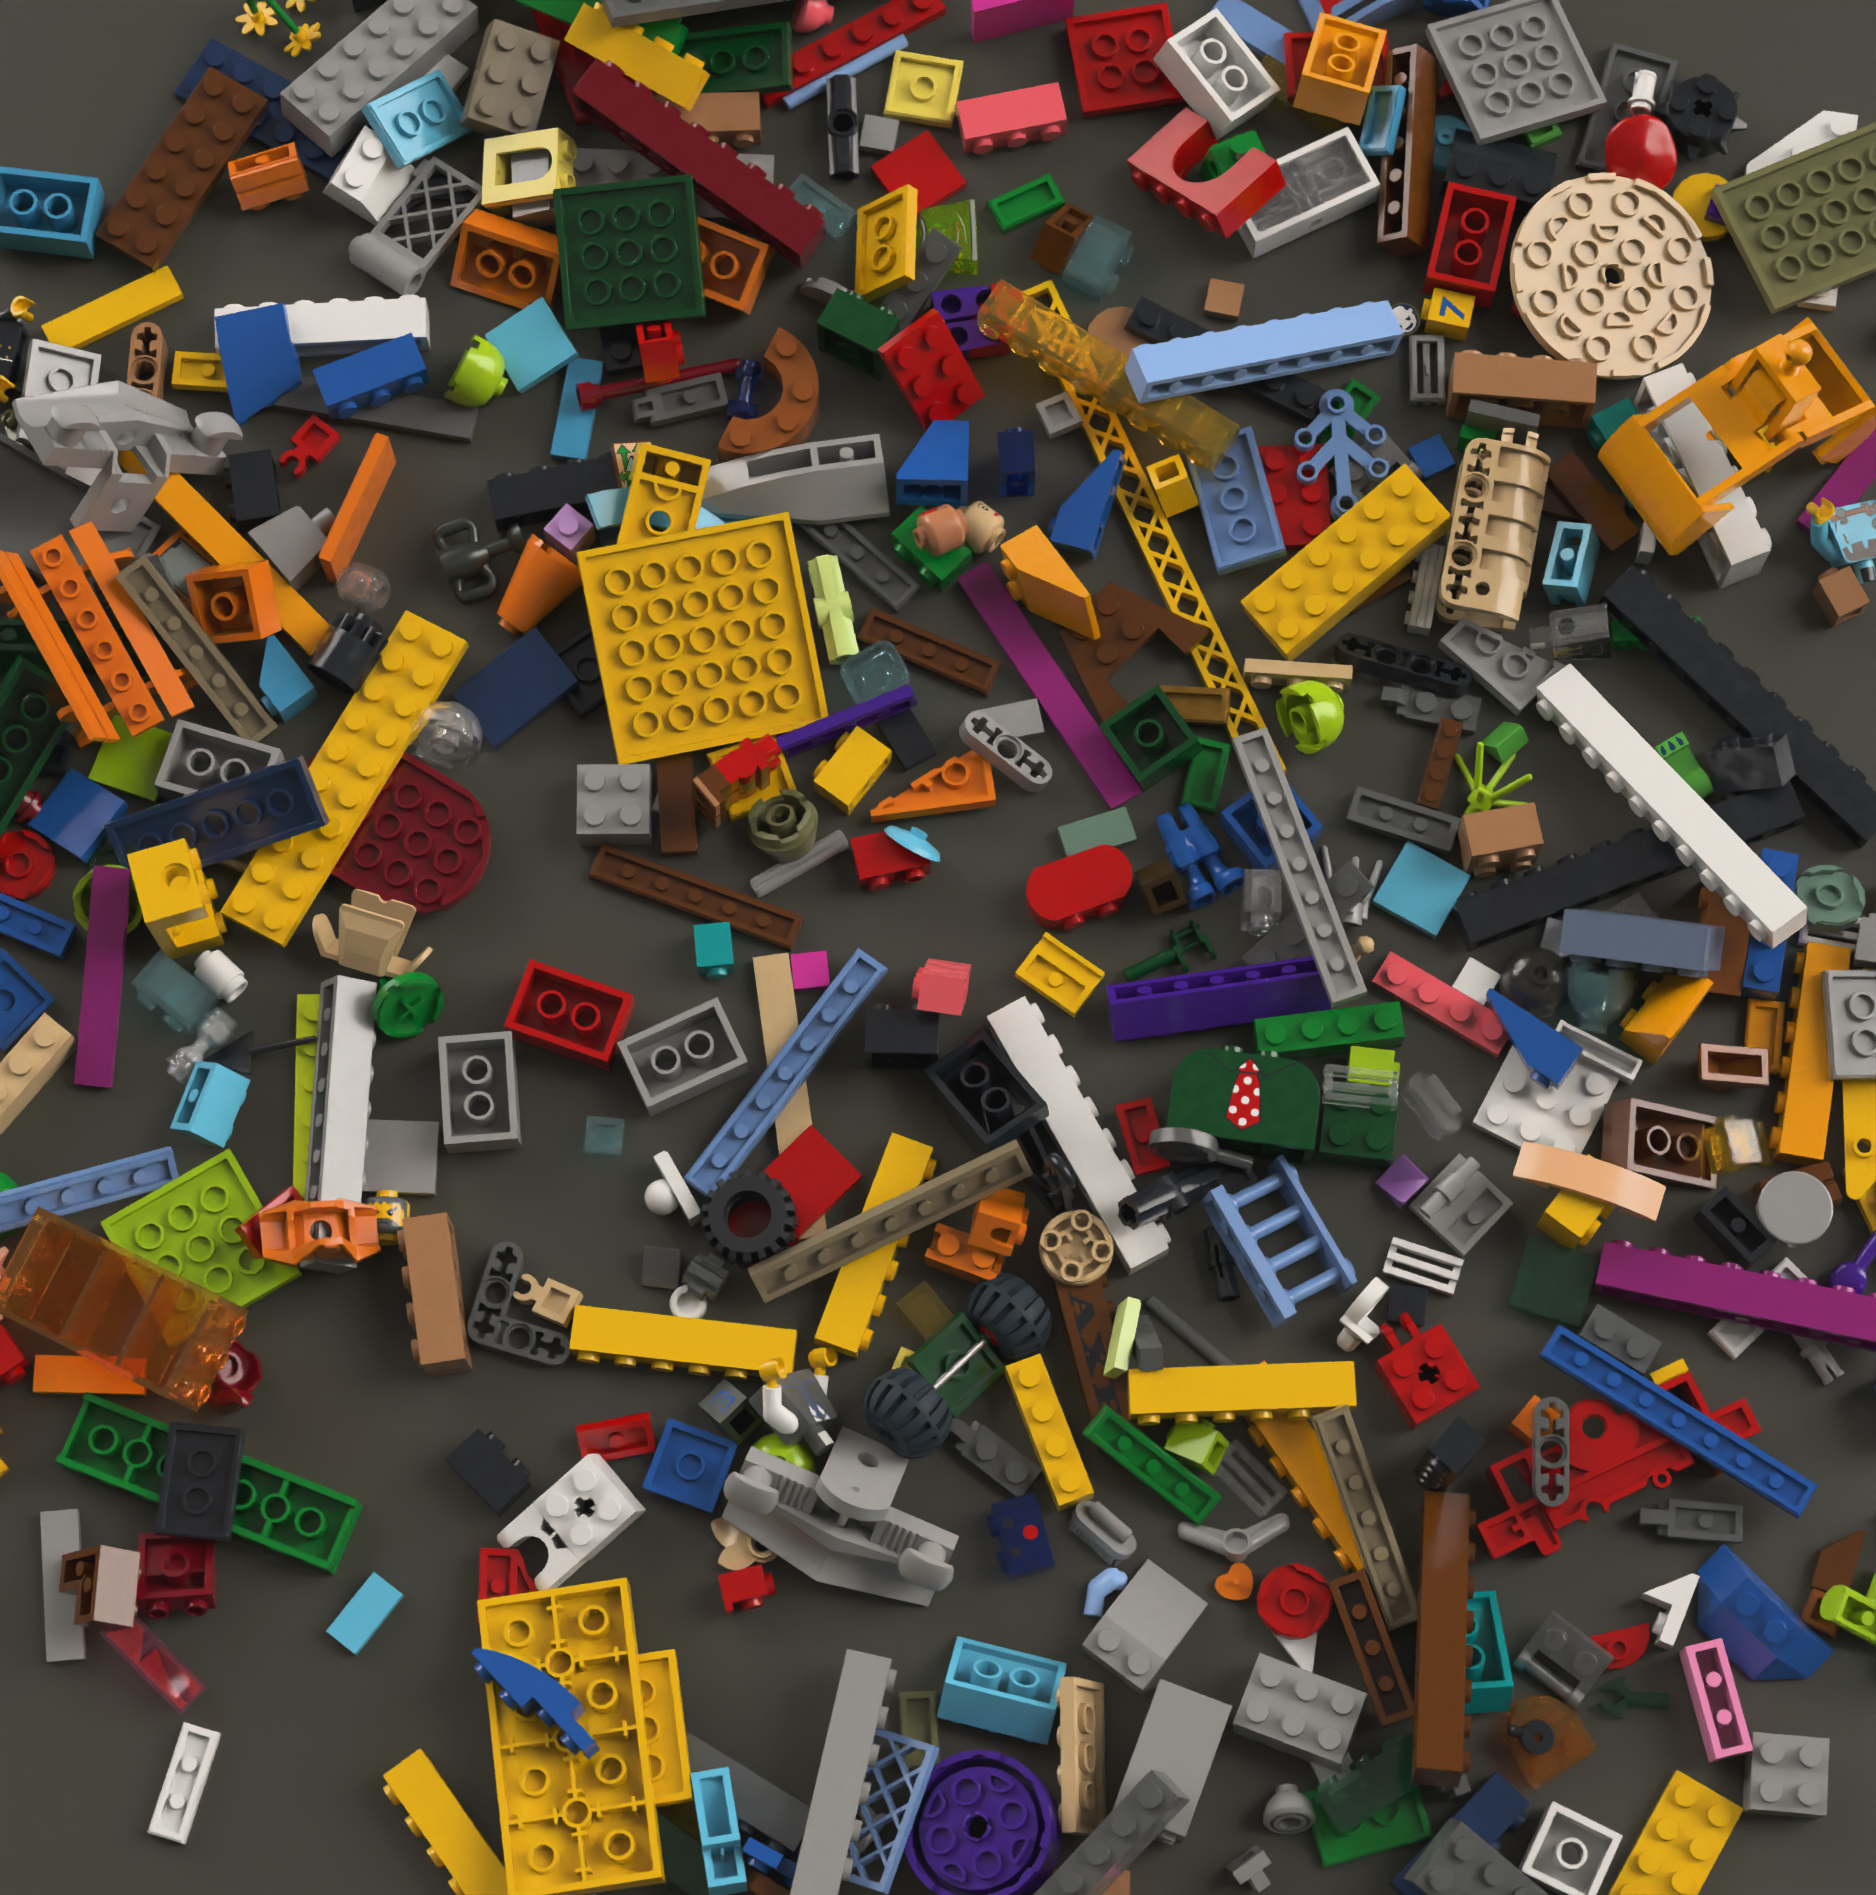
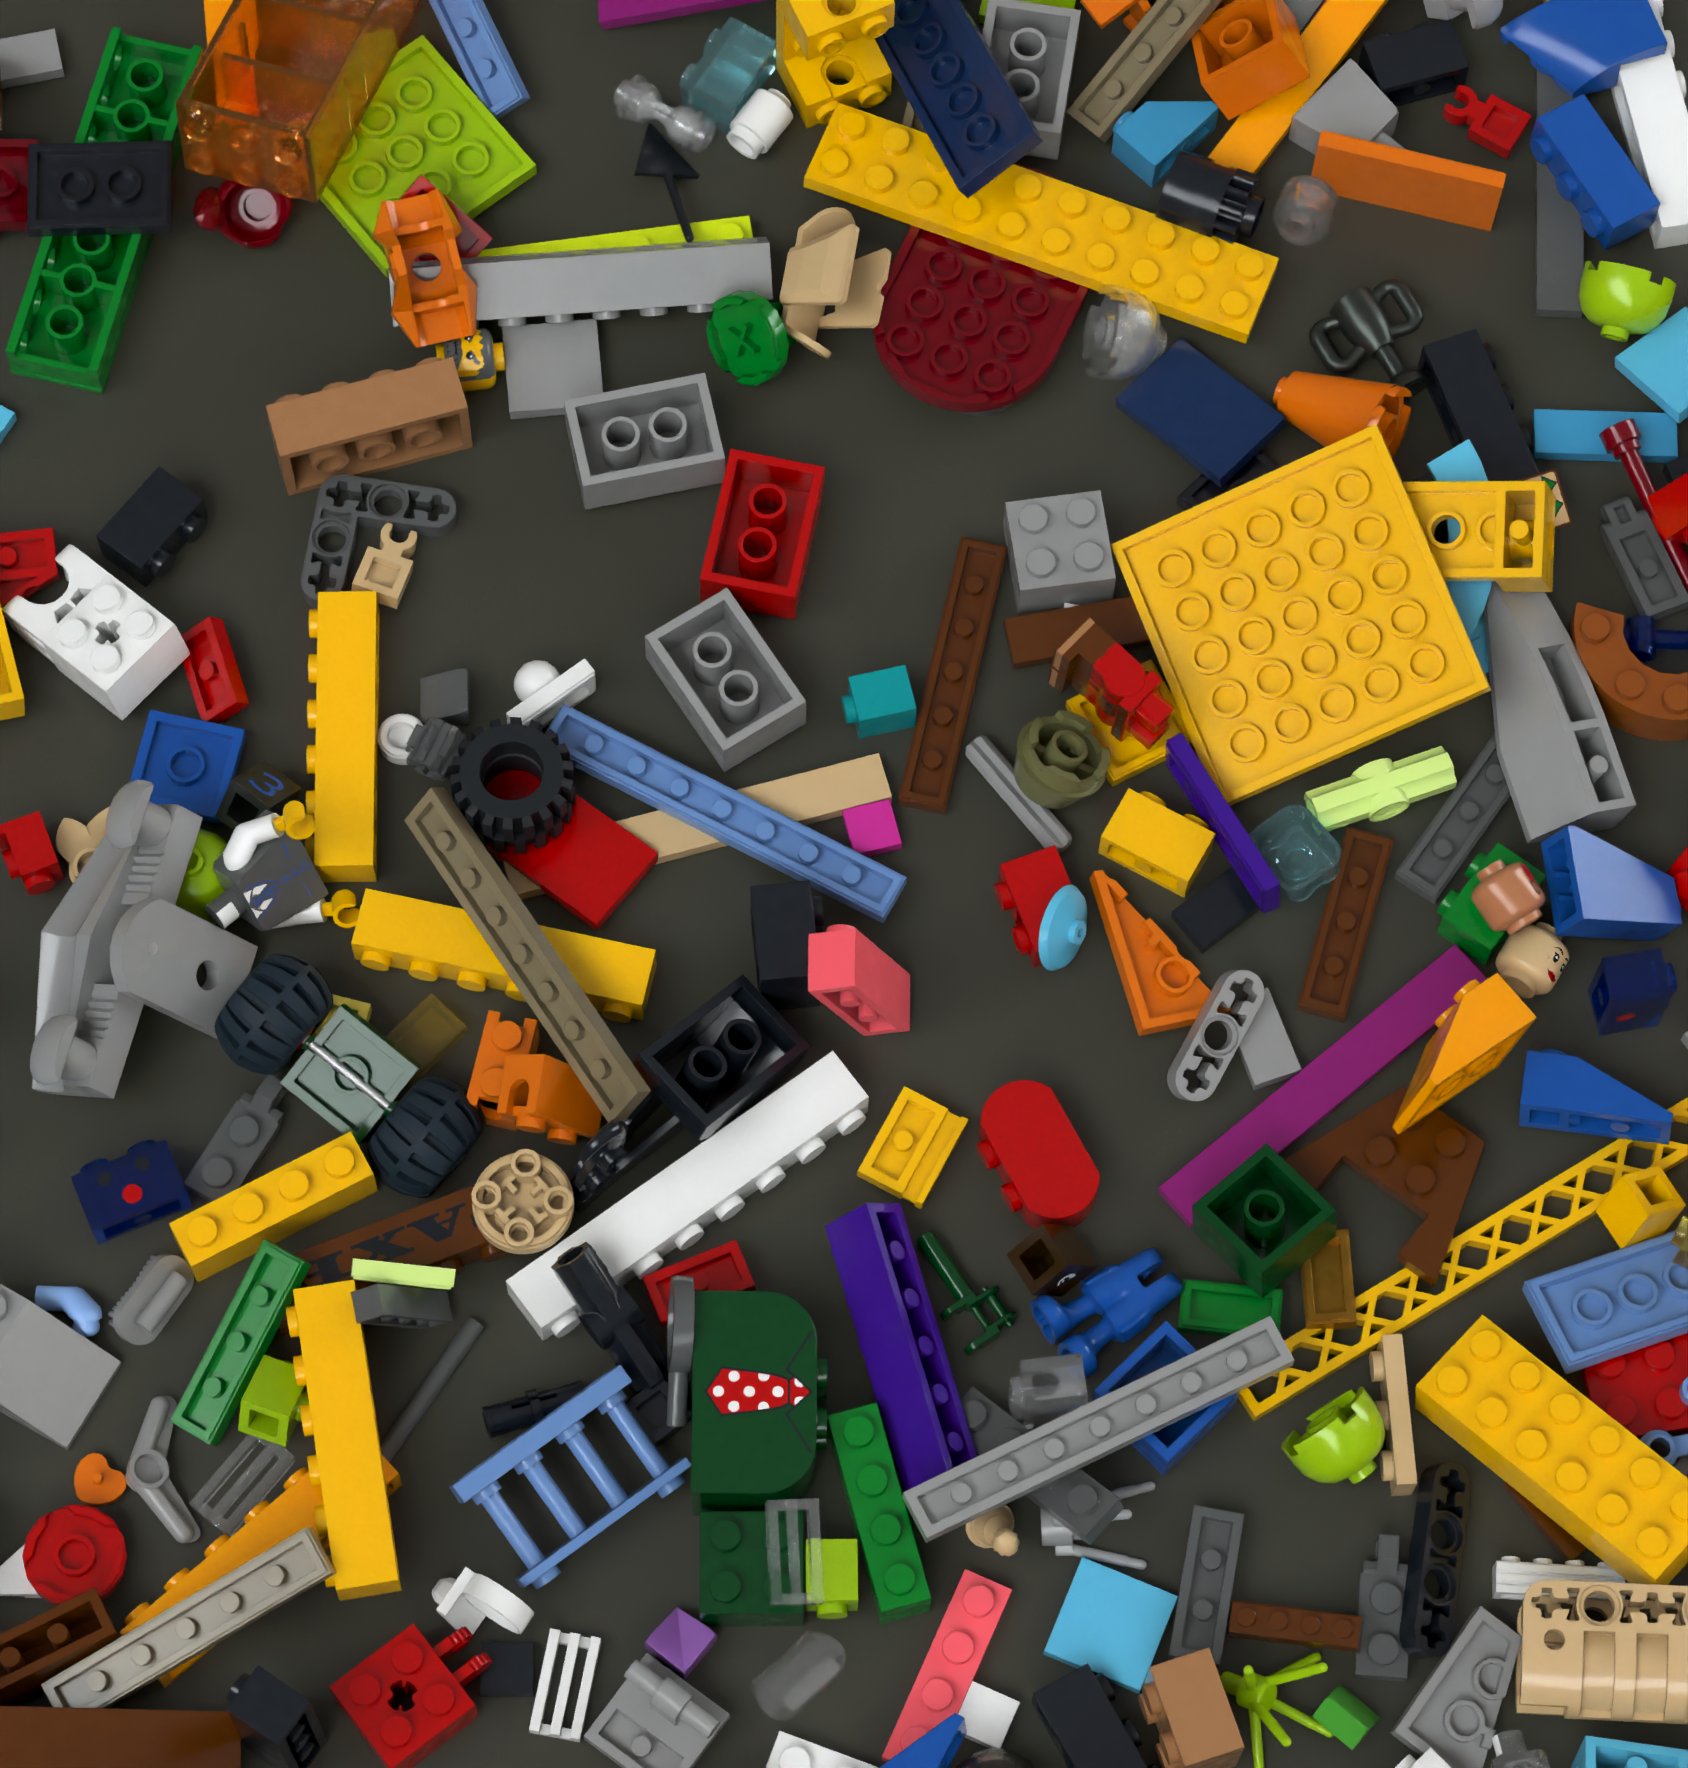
camera: 80 degrees right, 5 degrees down
medium azure brick [170,1061,250,1148] -> none
lavender brick [544,503,597,564] -> none
clear light blue plate [584,1116,625,1158] -> none
sand green tile [1057,806,1137,857] -> none

